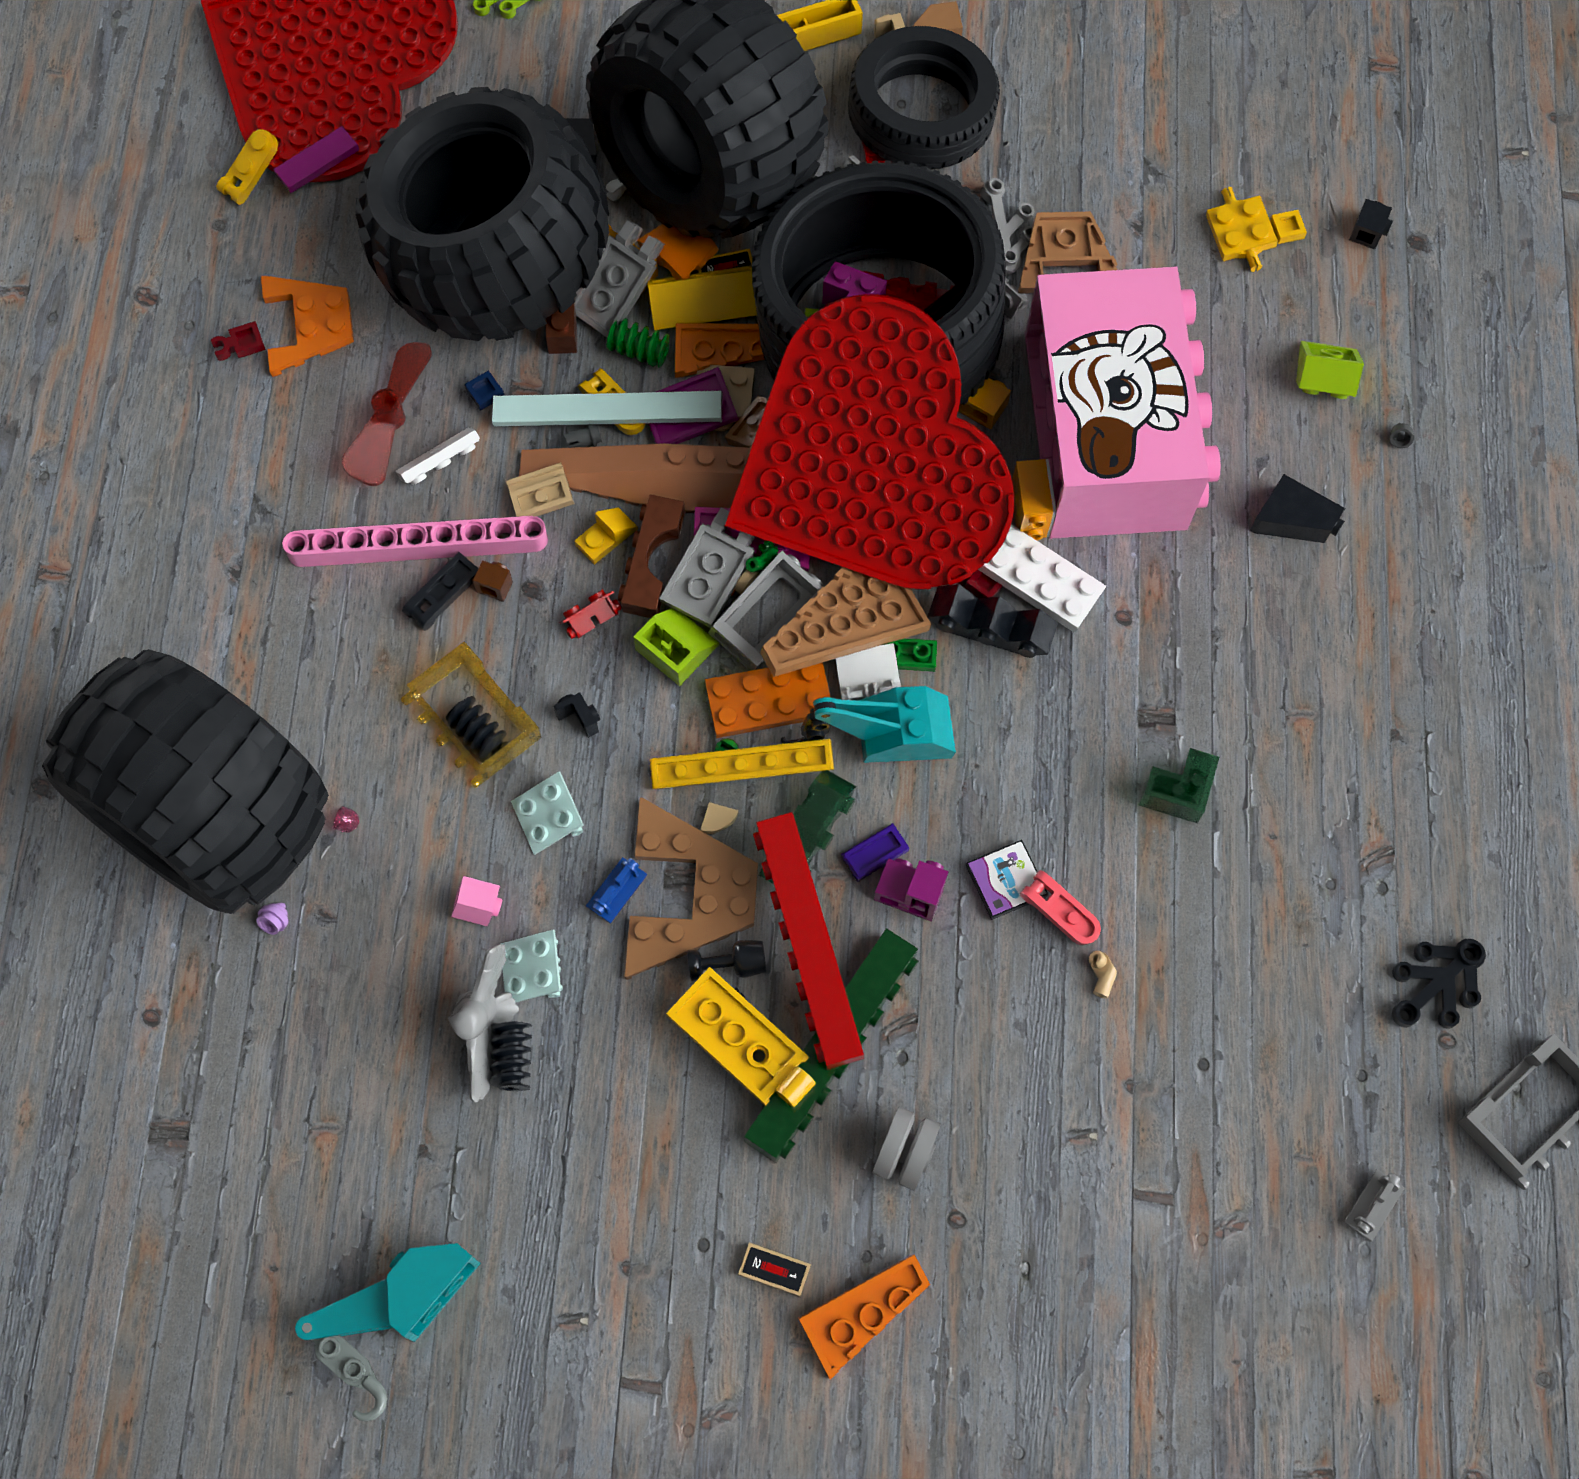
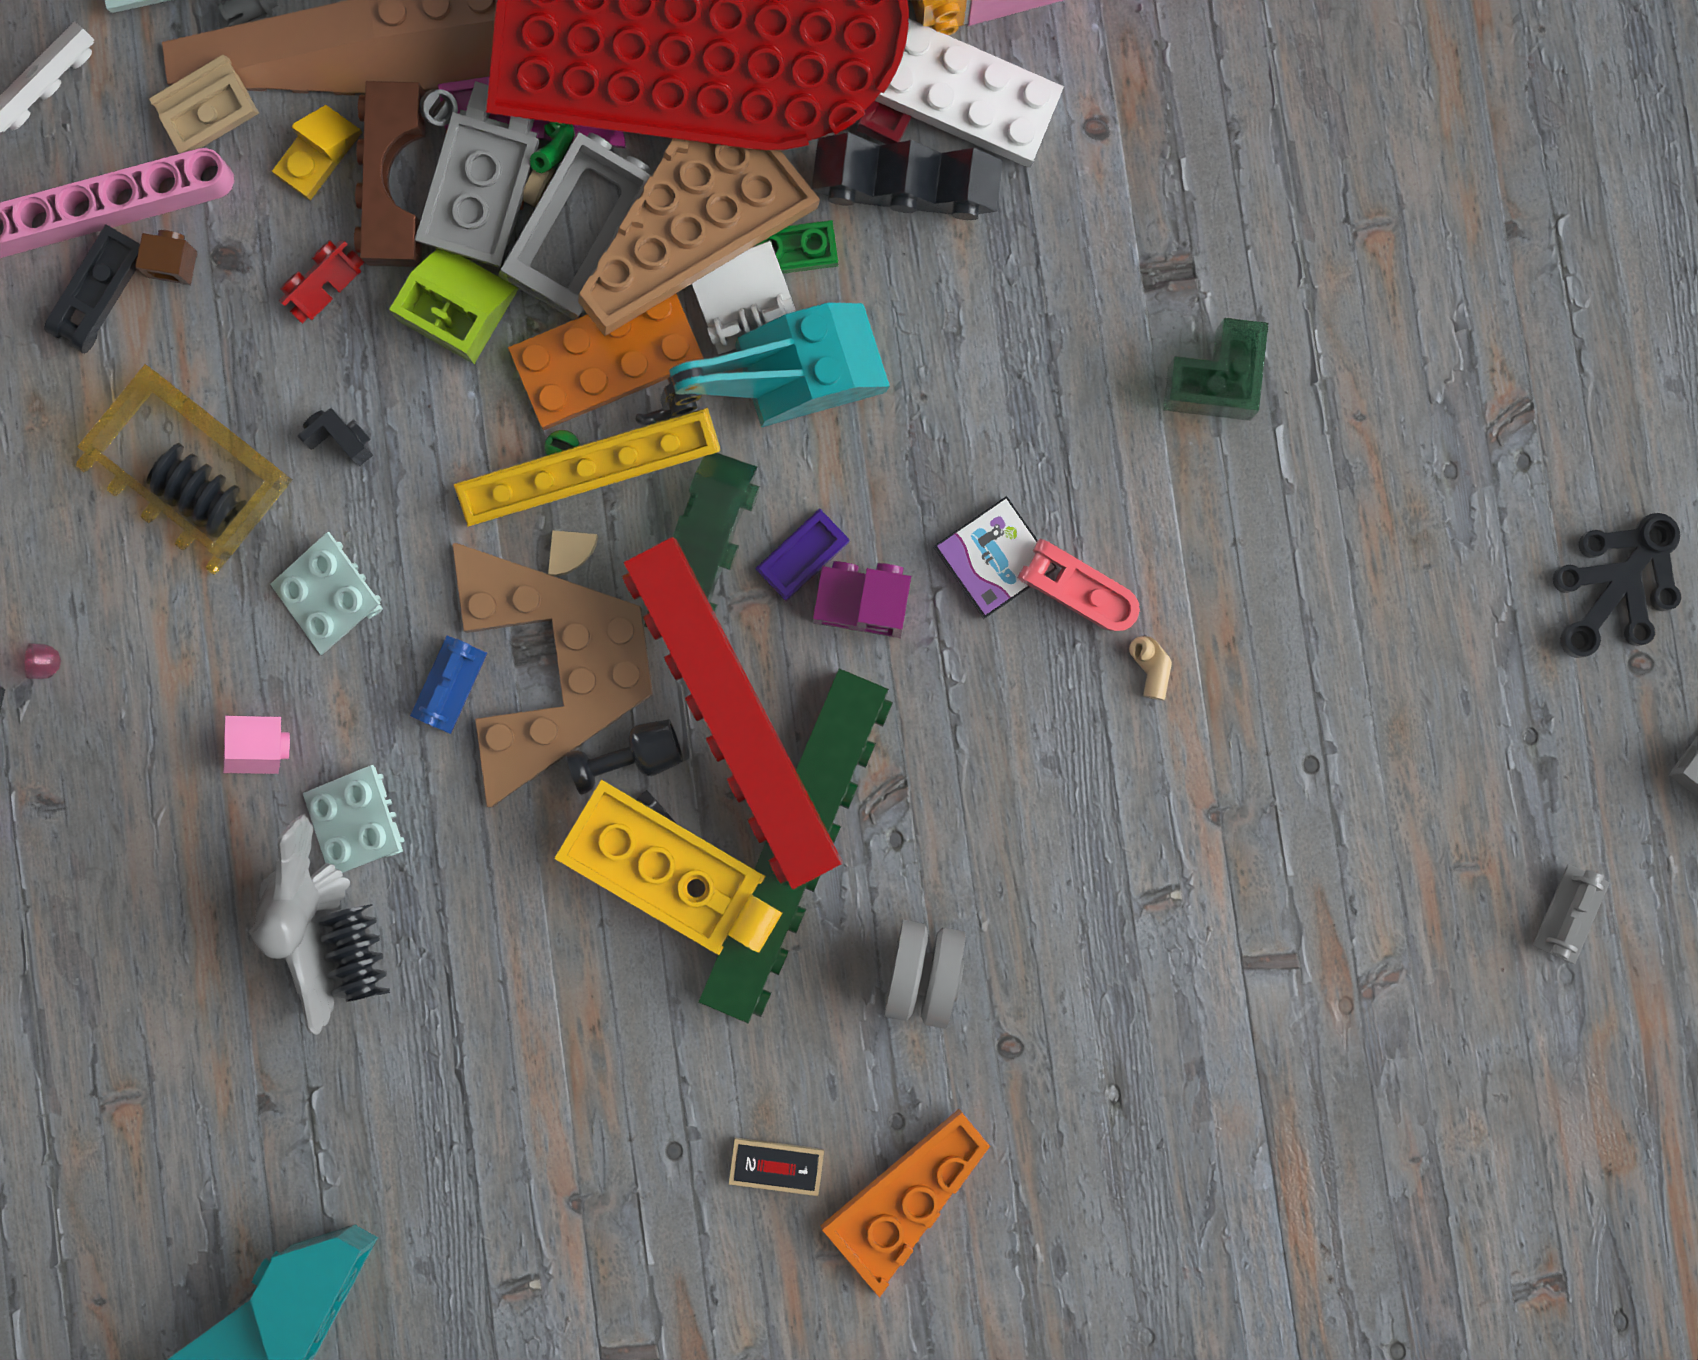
camera: 10 degrees left, 15 degrees up
none -> dark grey hinge [419,89,458,126]

